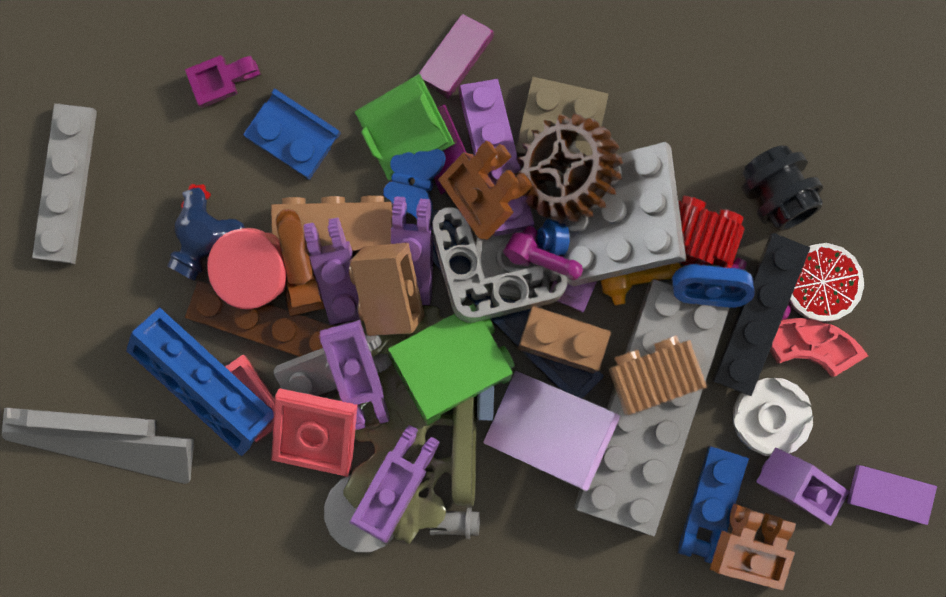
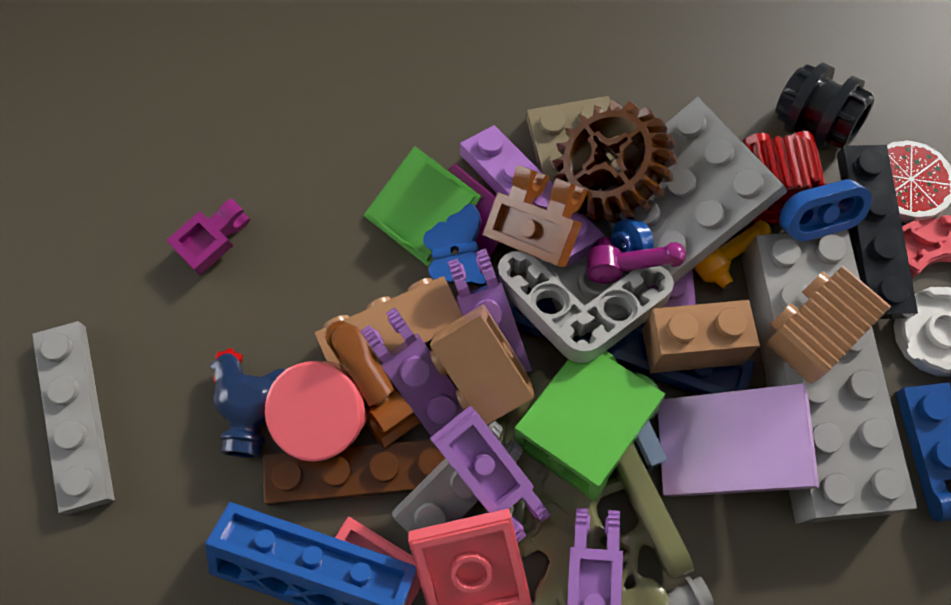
camera: 25 degrees left, 15 degrees down
blue plate [243,88,341,180] -> none
slope [419,14,494,99] -> none

